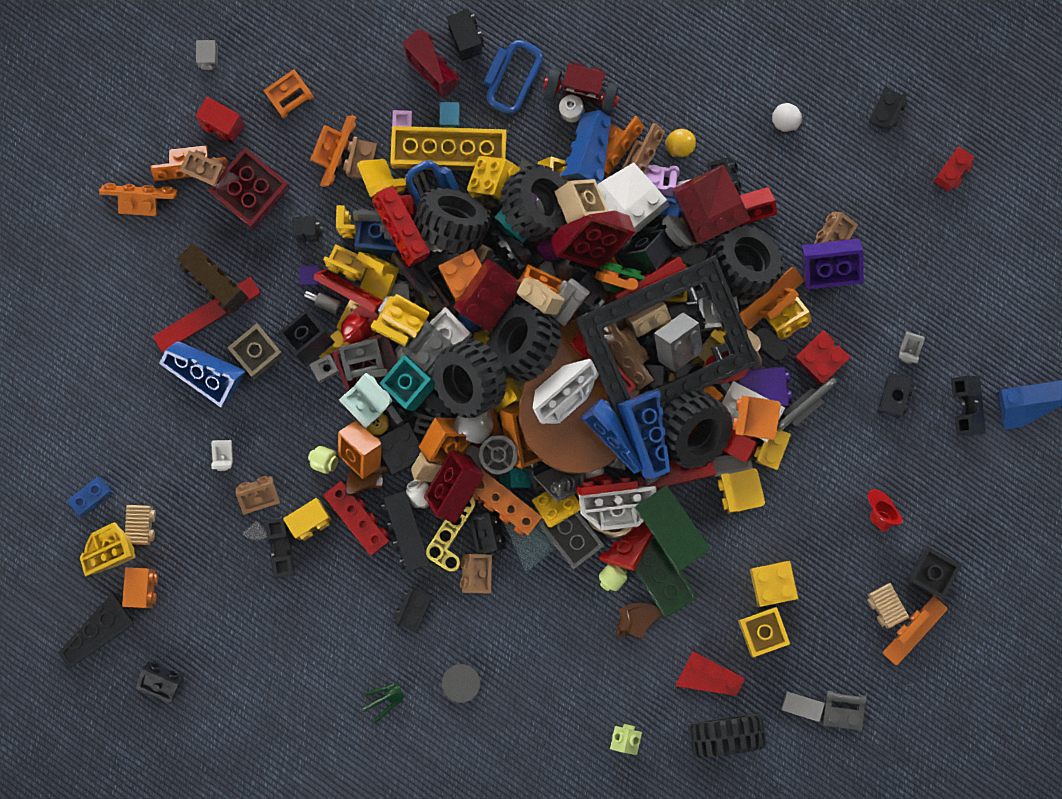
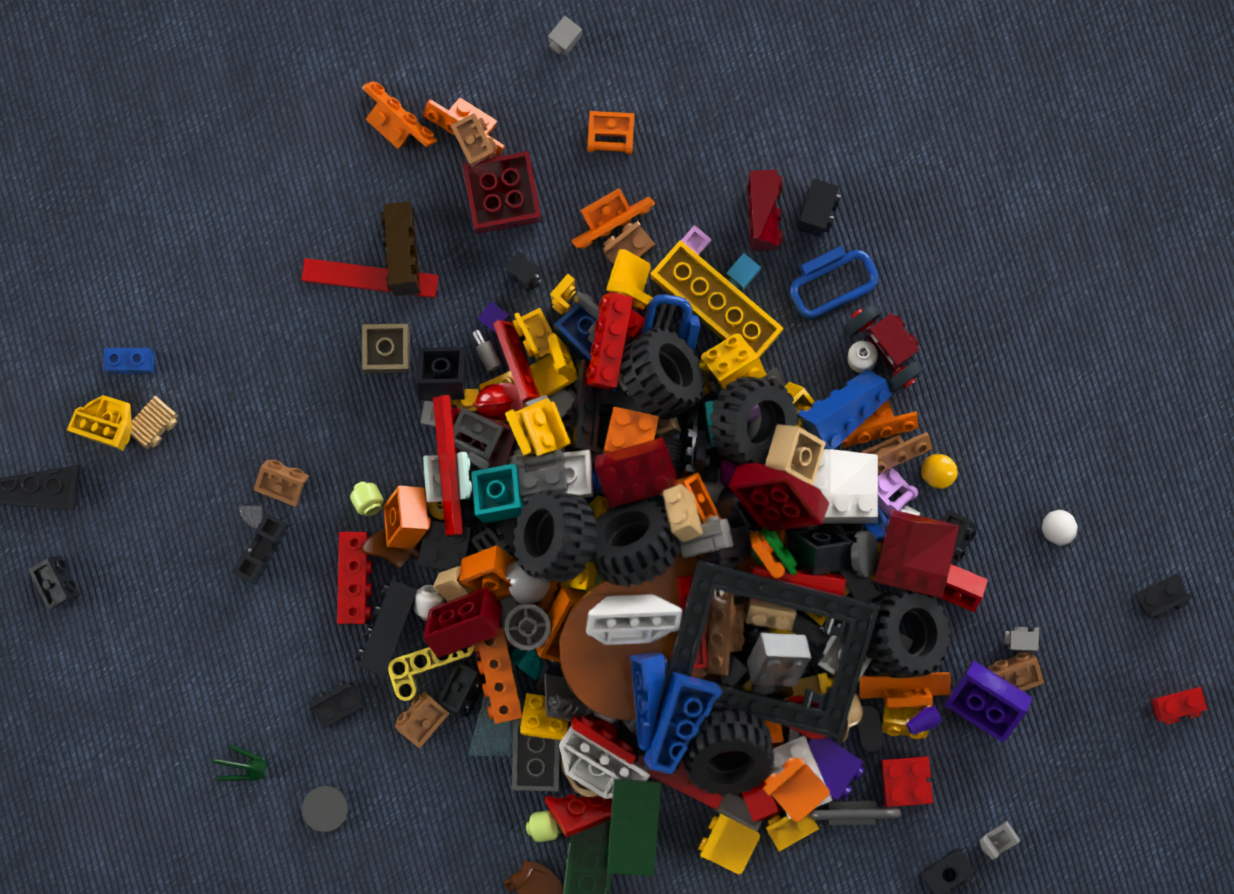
camera: 40 degrees right, 0 degrees up
orange brick [122,567,158,609] -> none
blue wedge [159,341,246,407] -> none
red piece [195,97,245,143] -> none
white bracket [211,440,233,471] -> none
yellow brick [283,498,332,541] -> none
none -> red tile [433,395,463,536]
none -> dark purple cone [906,705,942,735]
none -> light grey brick [1004,627,1039,651]

